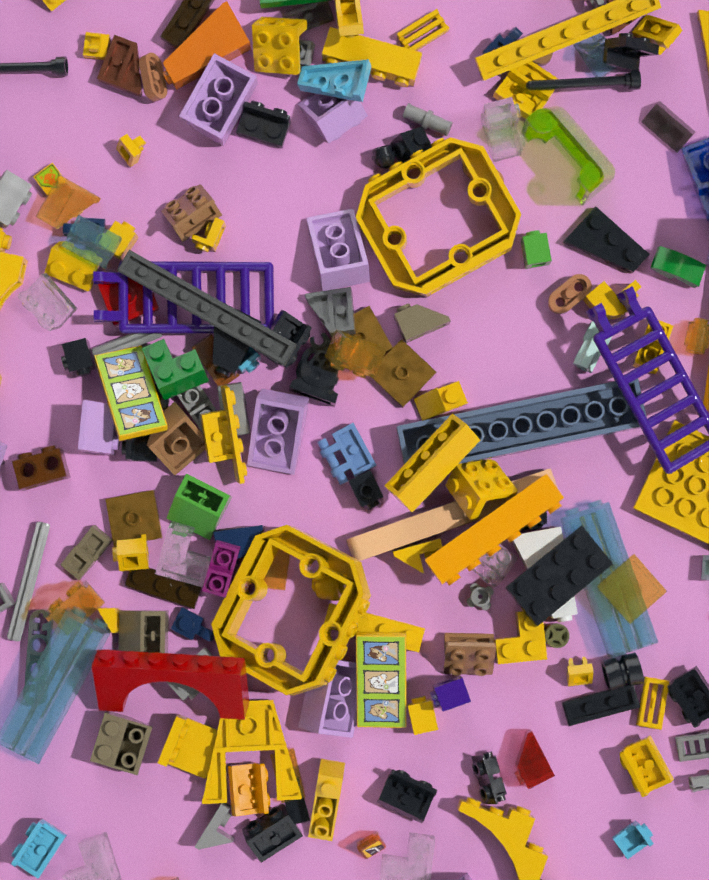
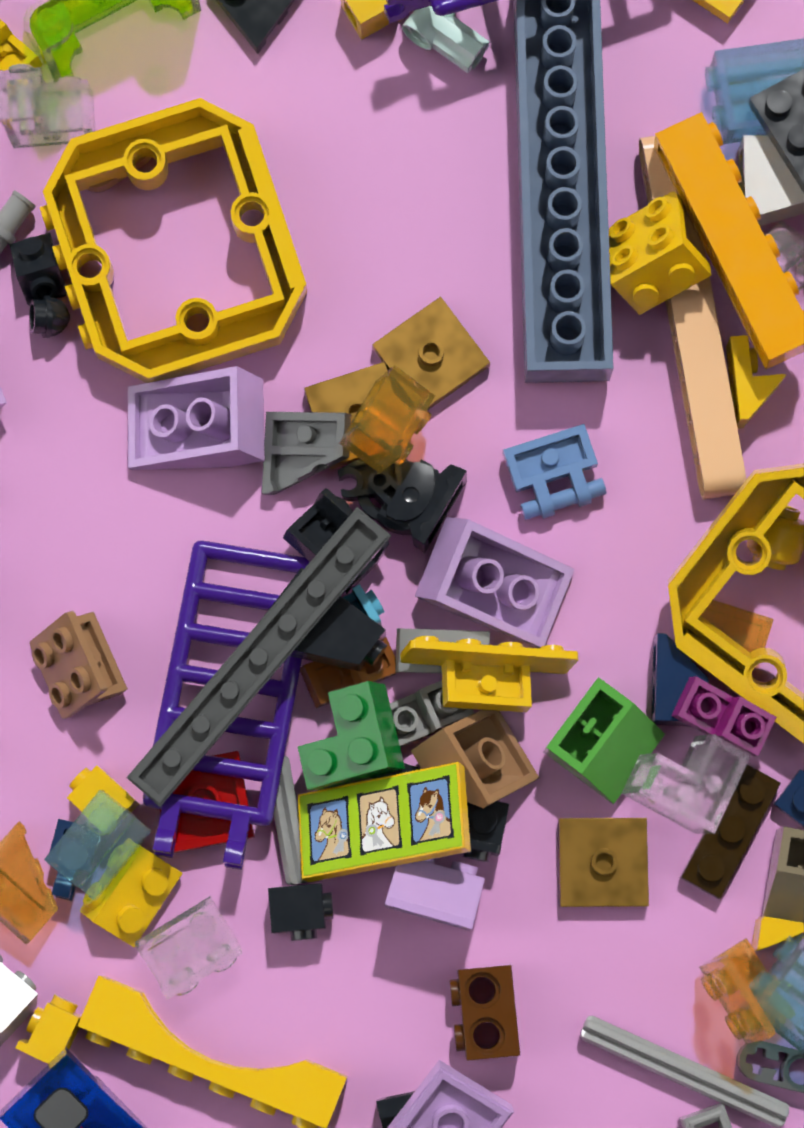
camera: 80 degrees left, 5 degrees down
dark tan slope [61,525,113,580] -> none
yellow brick [112,534,149,571] -> none
yellow bracket [191,217,226,253] -> none
black brick [349,470,384,510] -> none
yellow brick [384,413,480,512] -> none
dark tan slope [394,303,451,343] -> none
yellow slope [414,381,468,421] -> none
bright green brick [521,230,552,269] -> none
nougat plate [548,274,592,315] -> none

